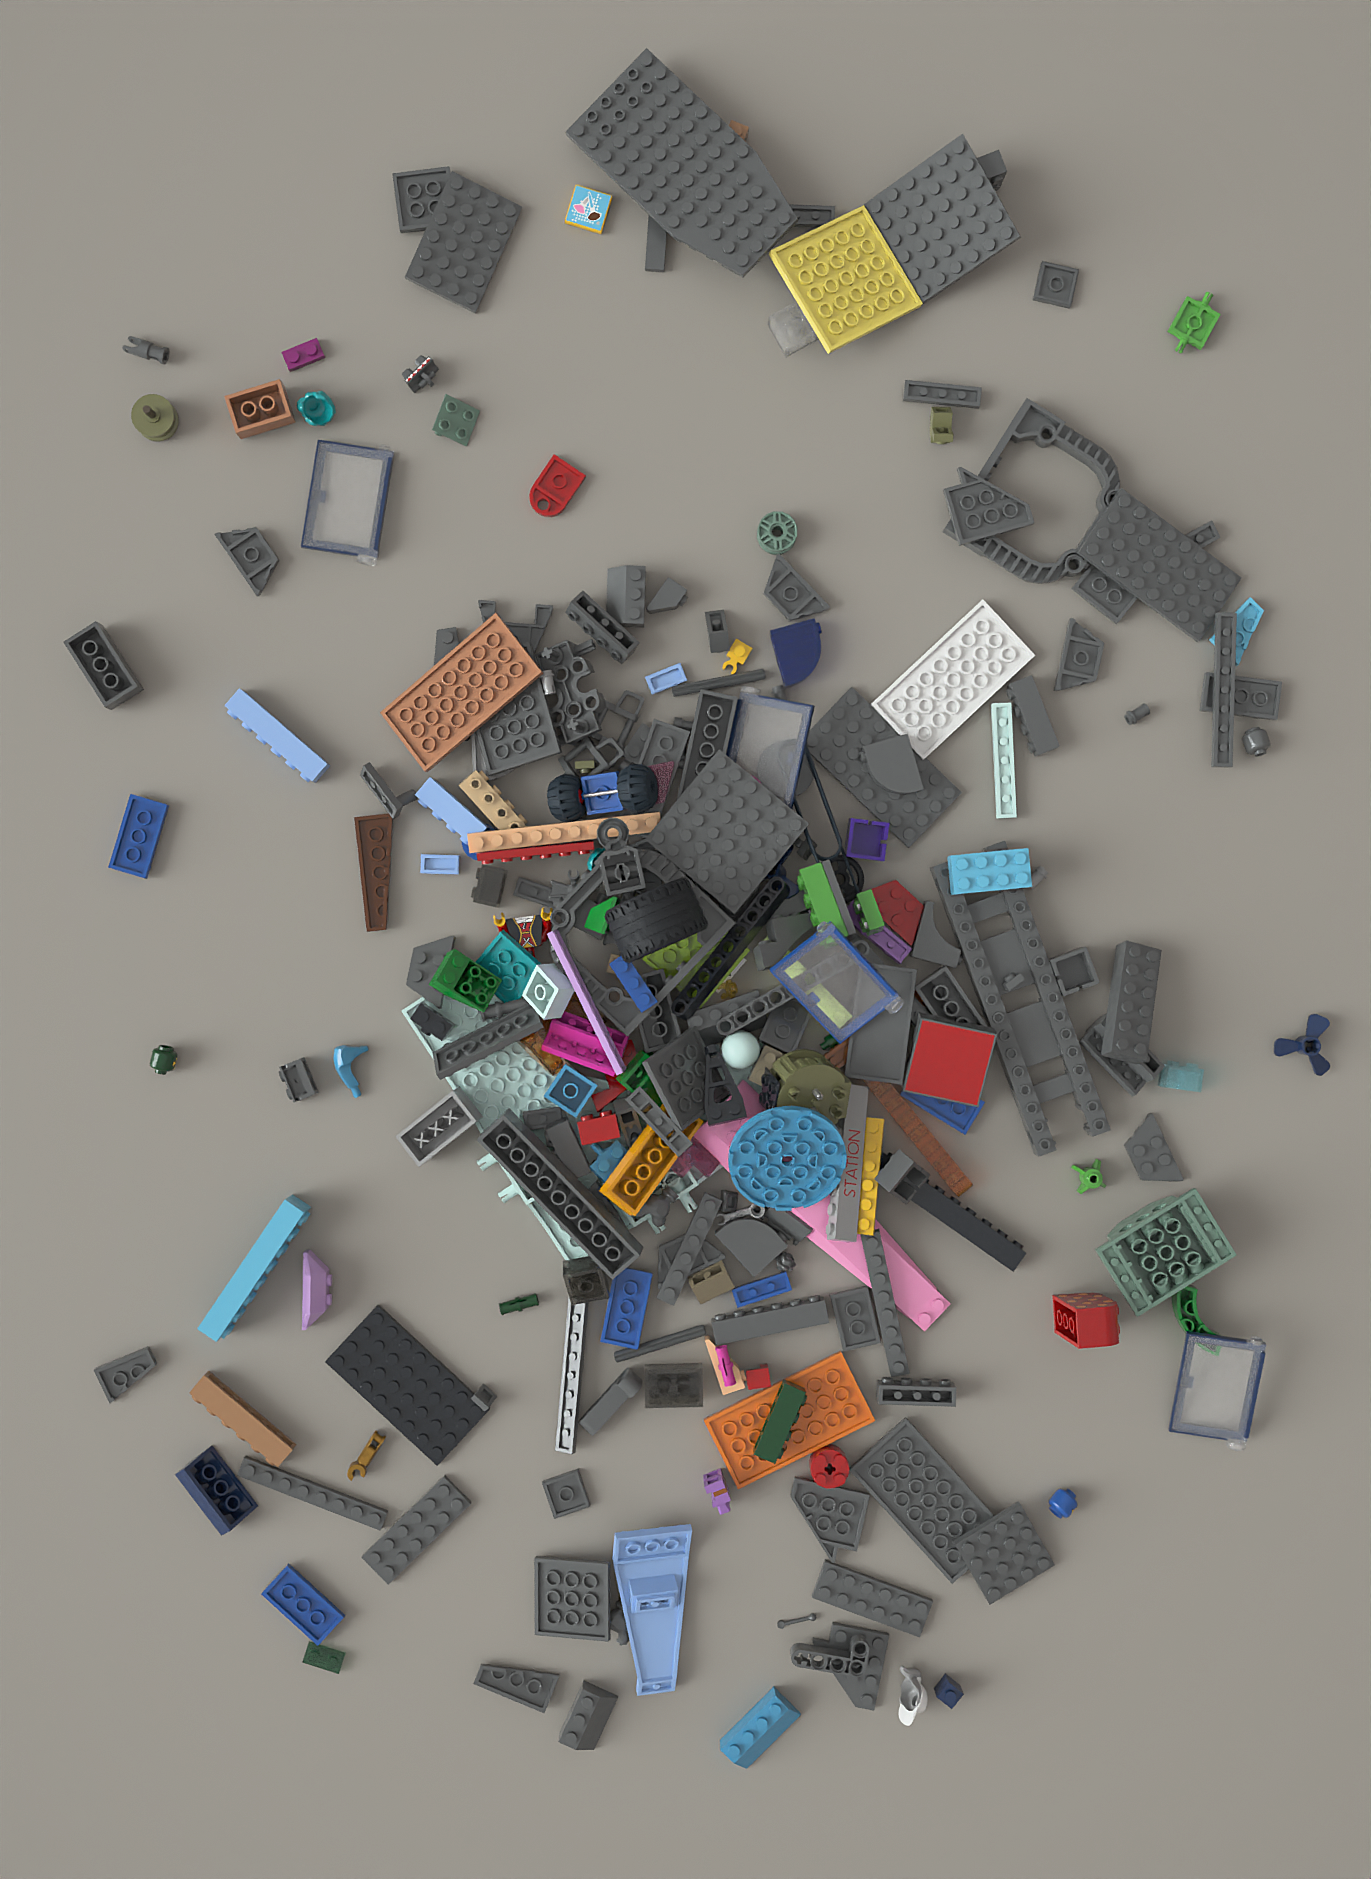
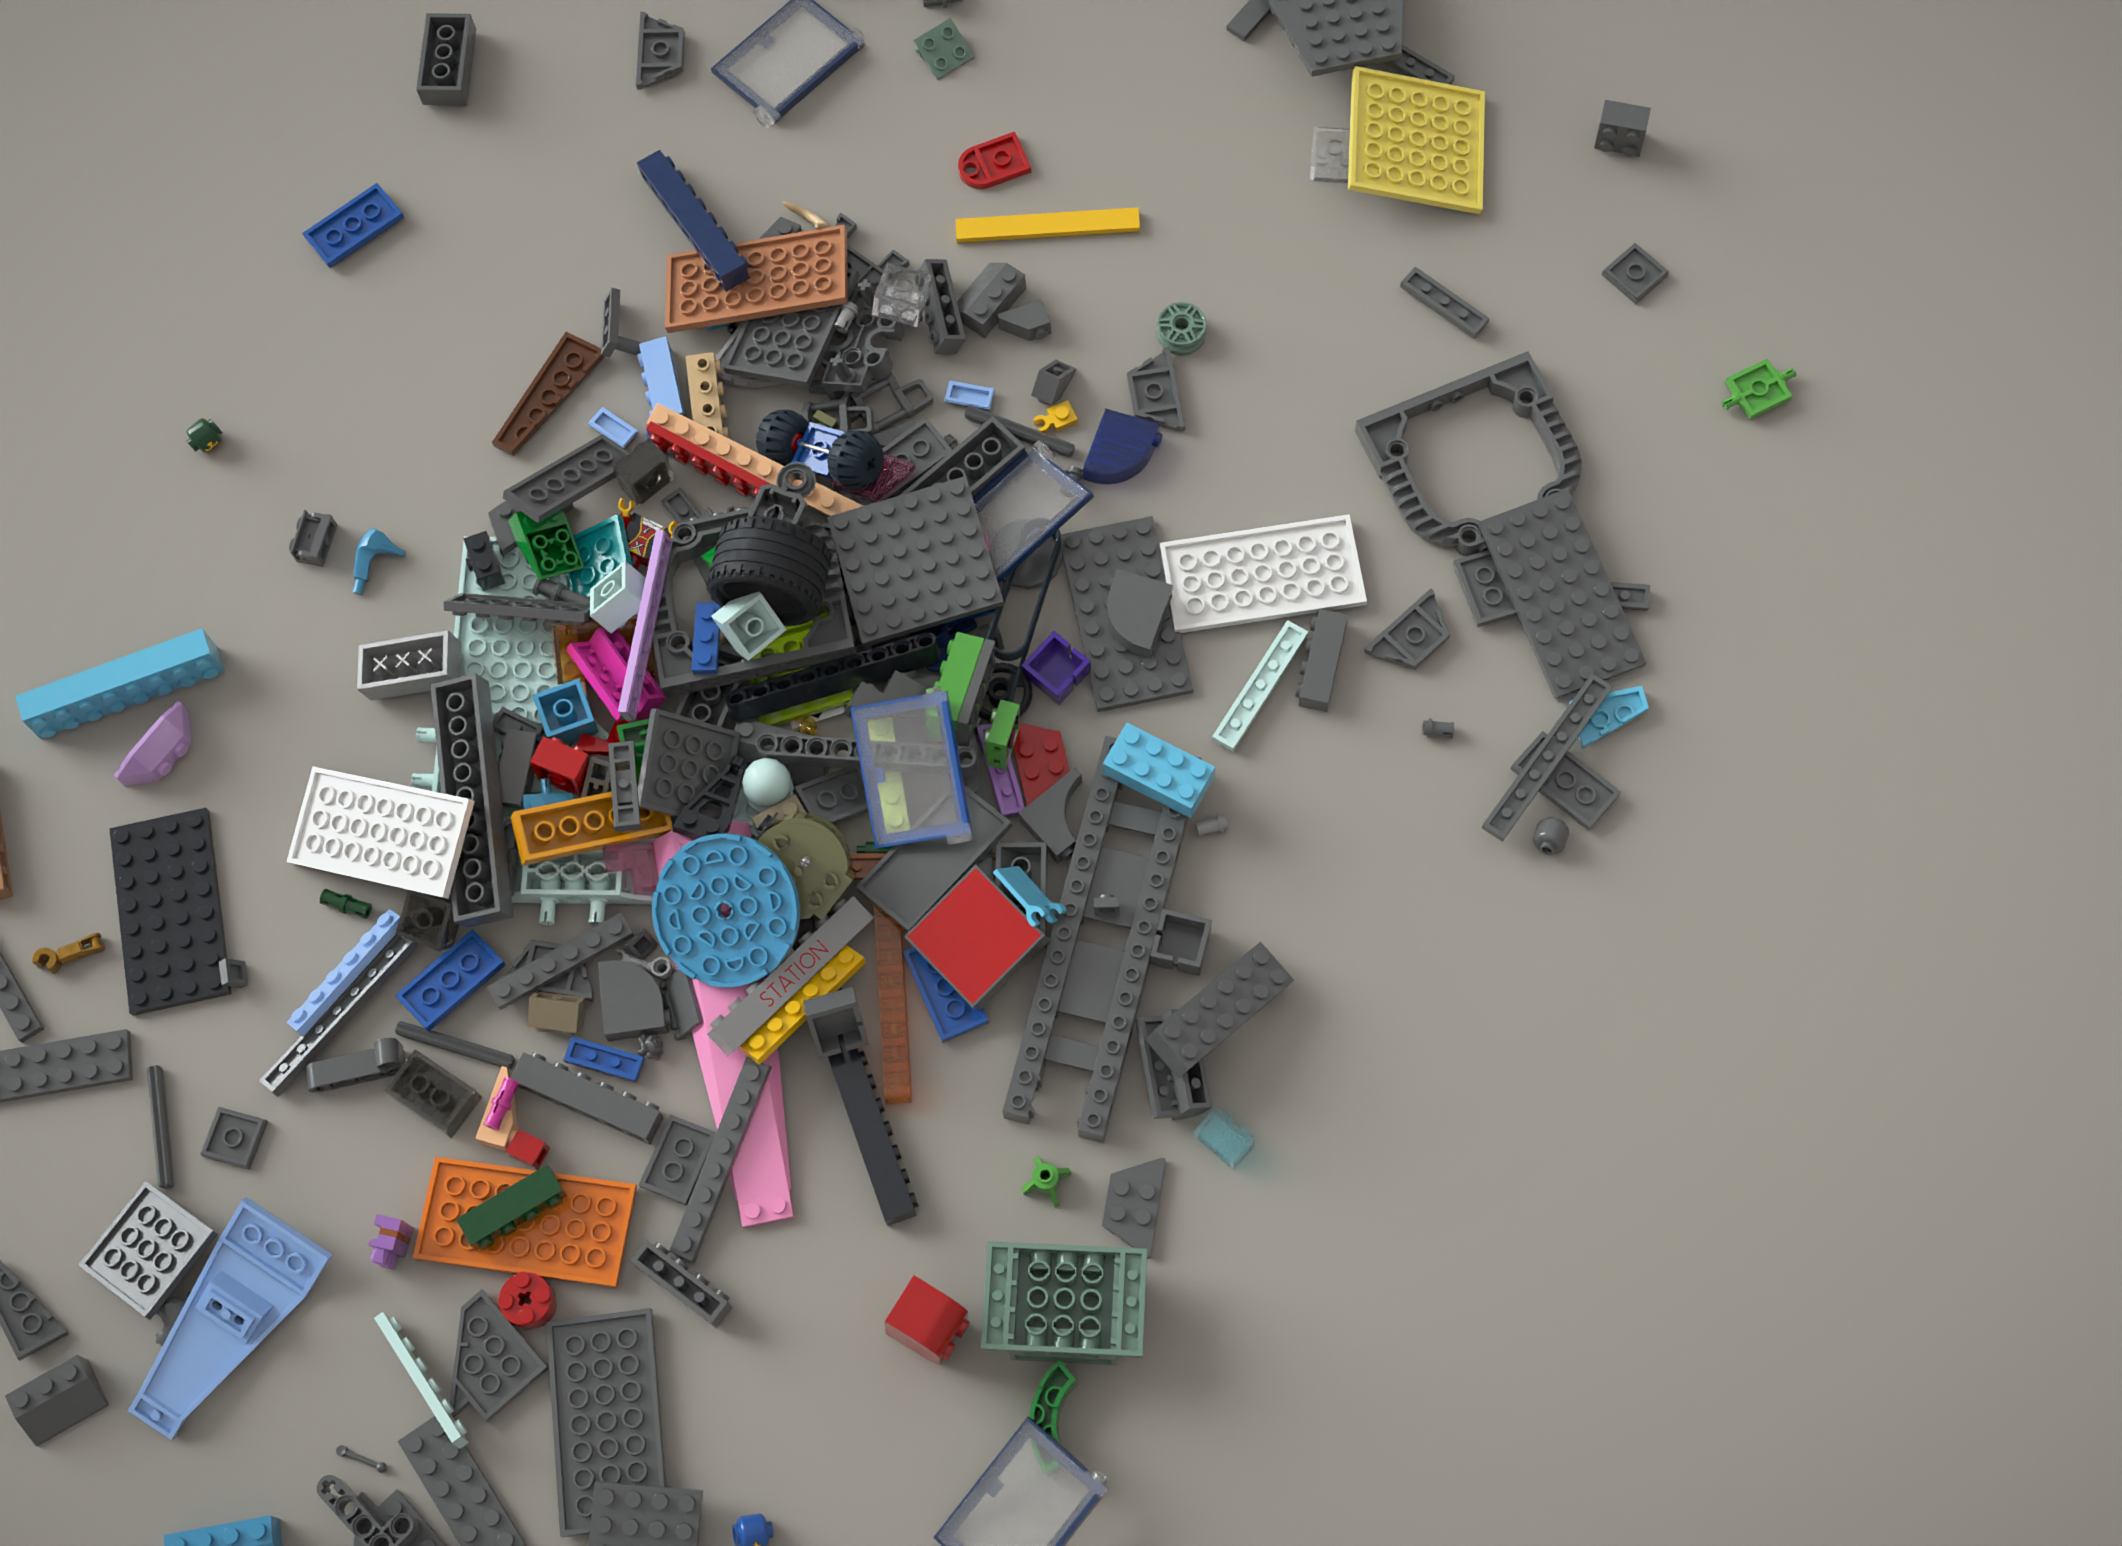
camera: 40 degrees right, 20 degrees down
light blue brick [224,688,330,783] -> none
dark grey animal [636,1186,679,1227] -> none
dark grey plate [864,134,1021,305] -> none
olive brick [930,407,954,444] -> none
dark grey wing [943,467,1034,546] -> none
dark blue piece [1274,1014,1330,1076] -> none
none -> dark grey axle [147,1065,174,1189]
none -> white plate [287,767,474,899]
none -> light blue plate [287,909,406,1037]
none -> light aqua plate [374,1312,469,1449]
none -> dark grey plate [503,434,637,523]
none -> dark blue brick [636,150,750,292]
none -> light aqua slope [711,592,786,661]
none -> tan animal [782,201,829,229]
none -> clear brick [872,263,932,327]
none -> yellow tile [956,207,1140,243]
none -> medium azure flag [993,866,1067,927]

